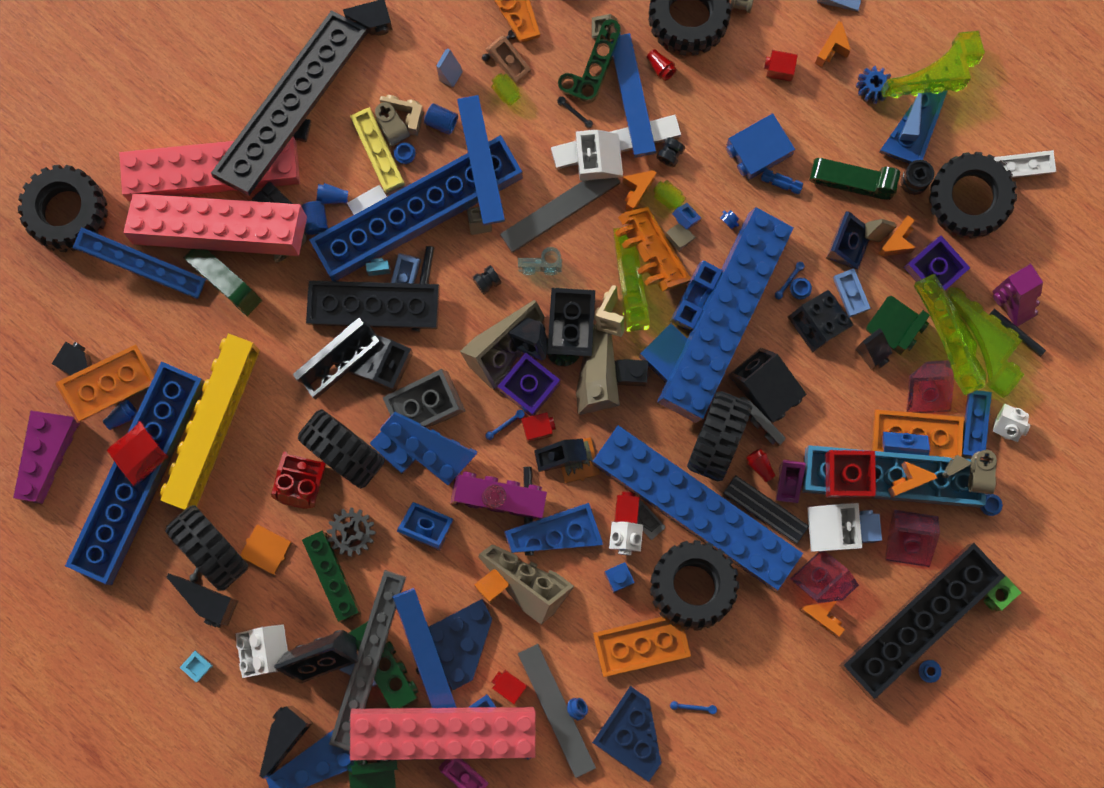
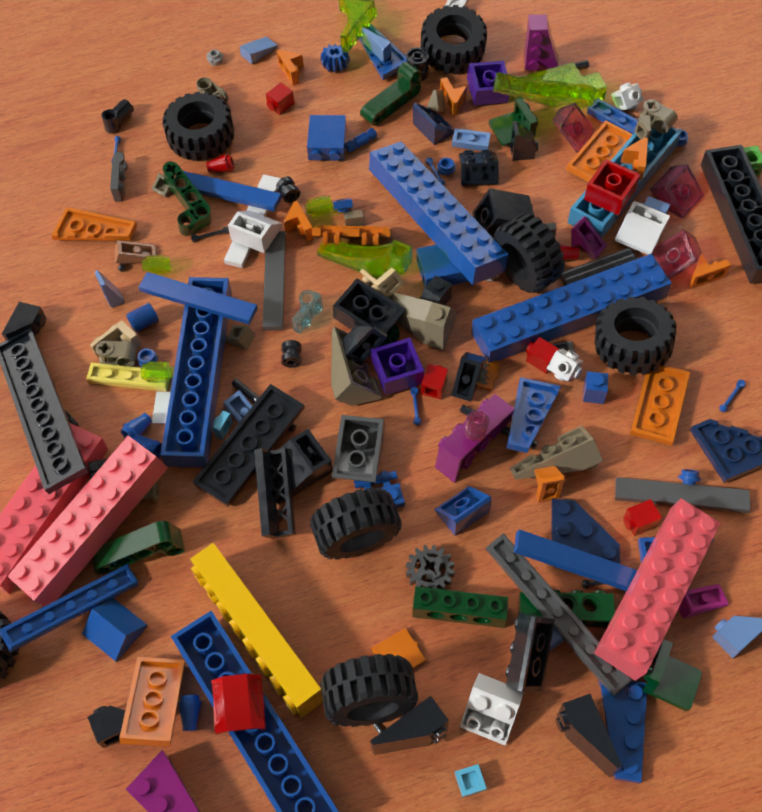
camera: 55 degrees left, 20 degrees down
red slope [271,451,326,509] -> none
blue wing [380,412,477,485] -> none
blue arch [670,260,723,331] -> none
blue plate [720,210,739,229] -> none
blue plate [882,432,930,456] -> none
none -> blue slope [82,598,148,662]
none -> clear neon green brick [141,362,173,383]

